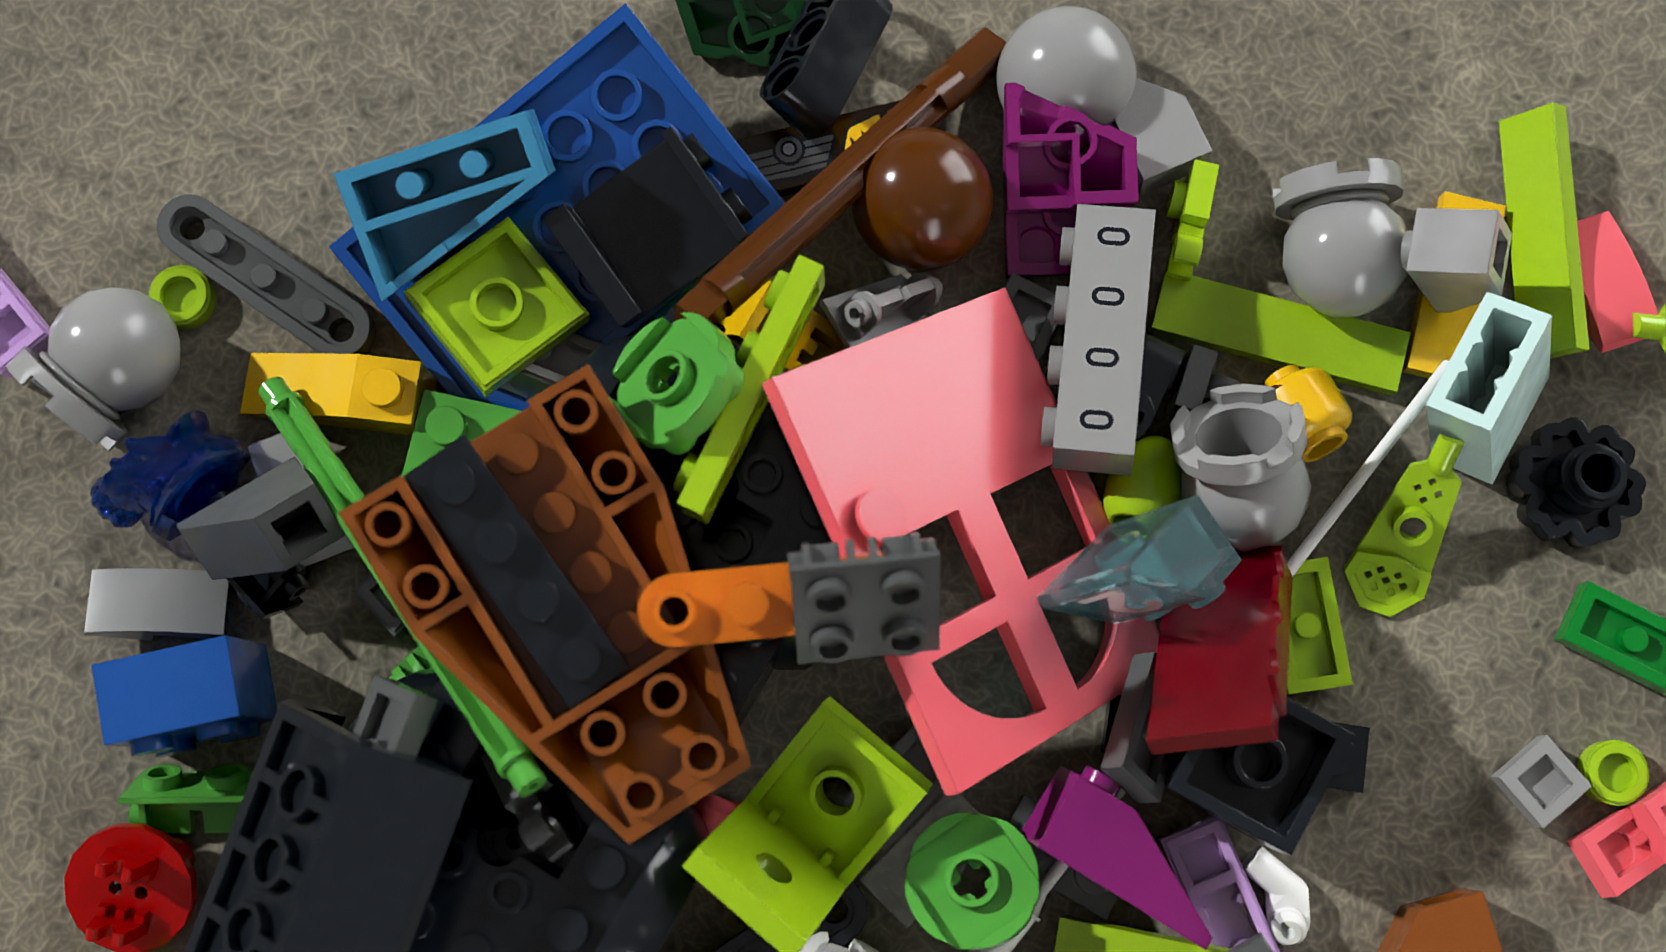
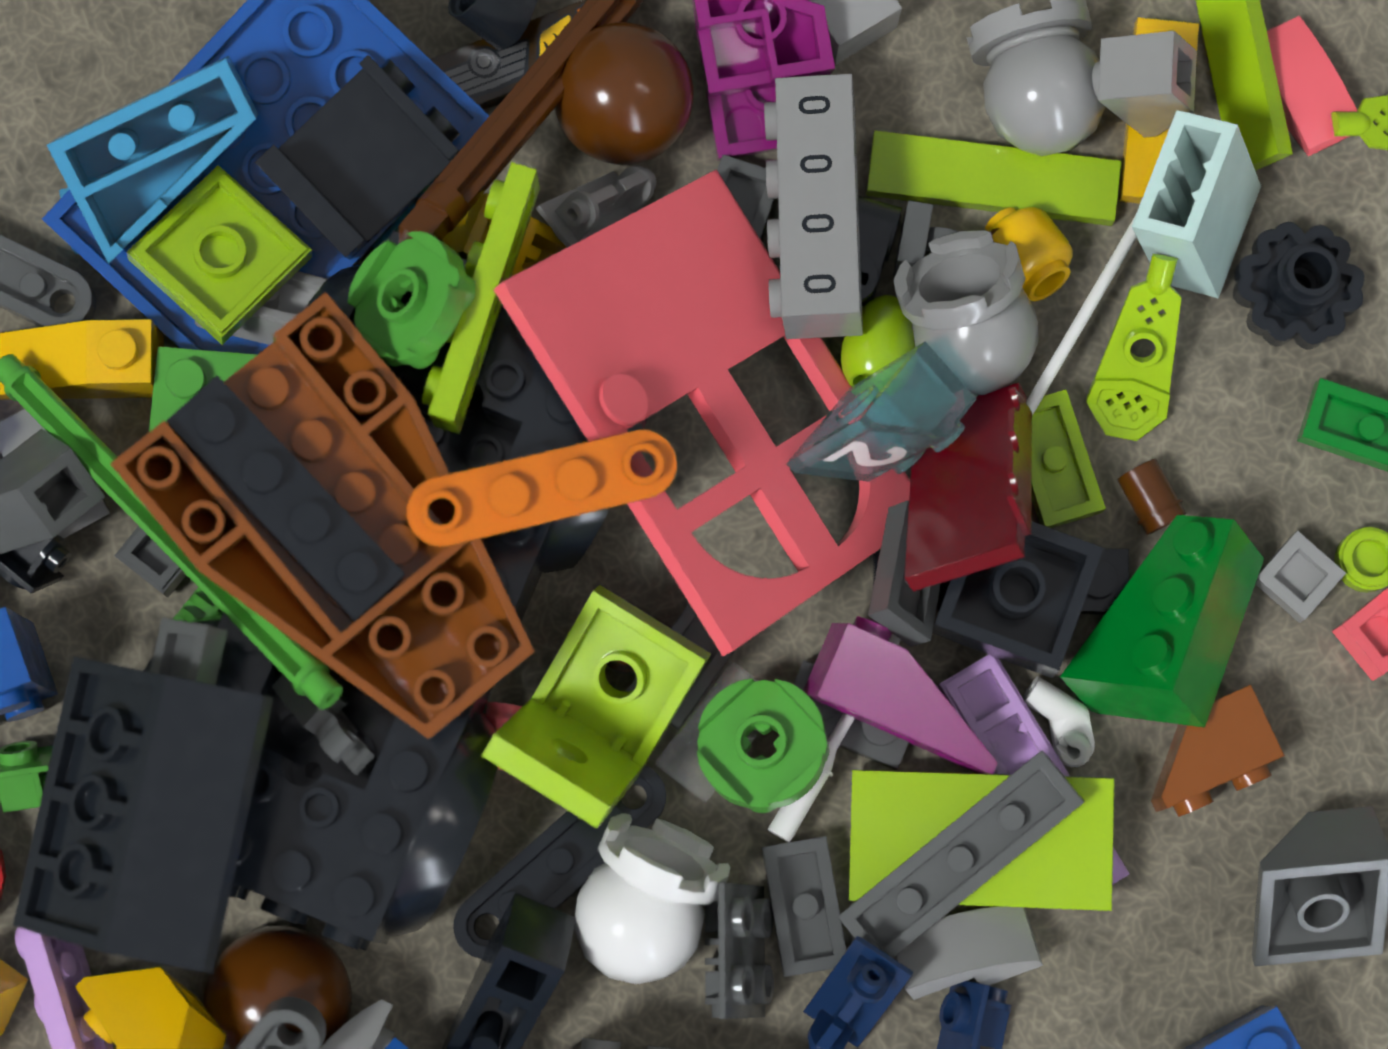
camera: 15 degrees left, 0 degrees up
dark grey hinge [787,532,940,664] -> none
lime plate [1165,159,1219,281] -> none
none -> green wedge [1060,515,1264,728]
none -> reddish brown piece [1117,458,1187,535]

